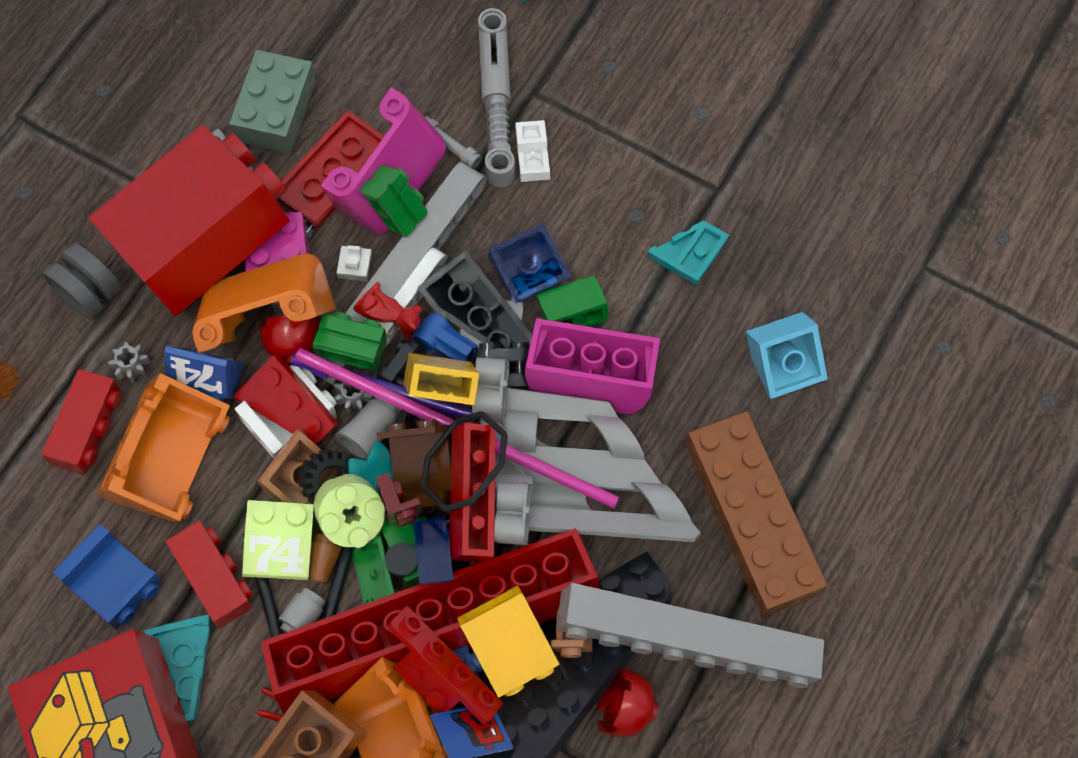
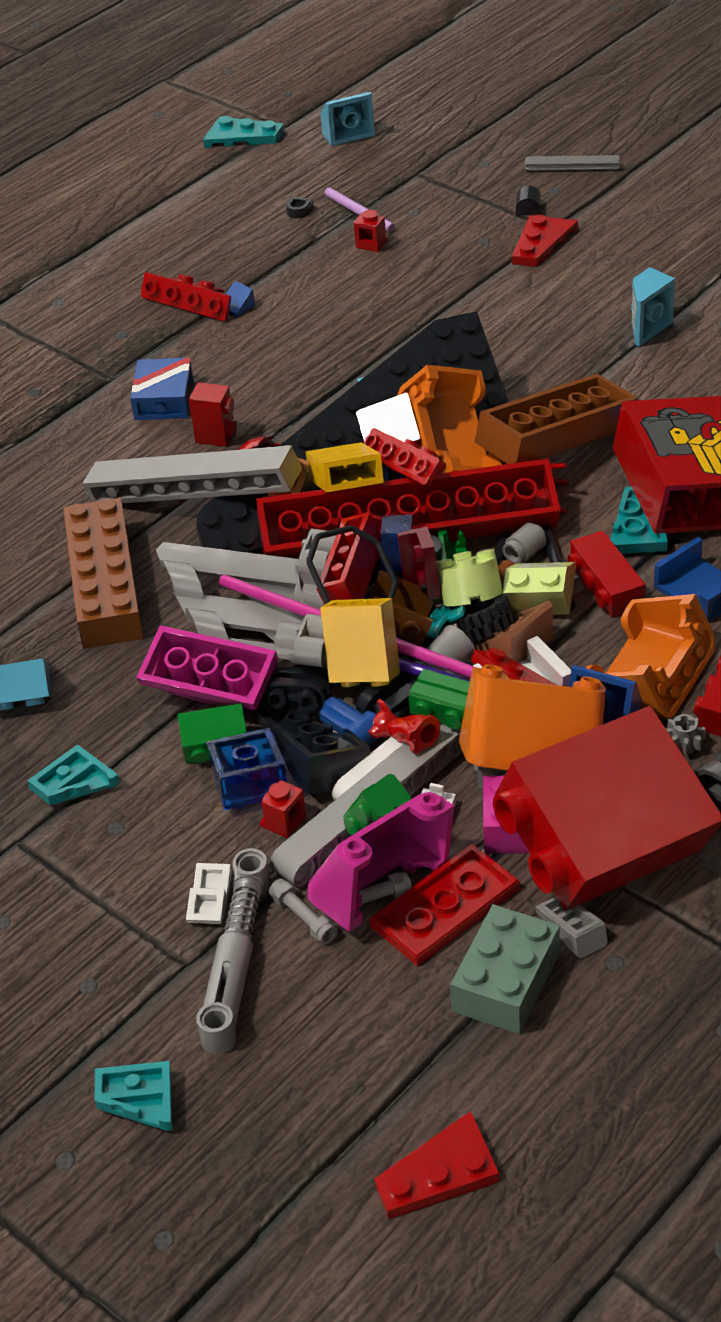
camera: 165 degrees left, 25 degrees down
none -> red brick [260,780,306,839]

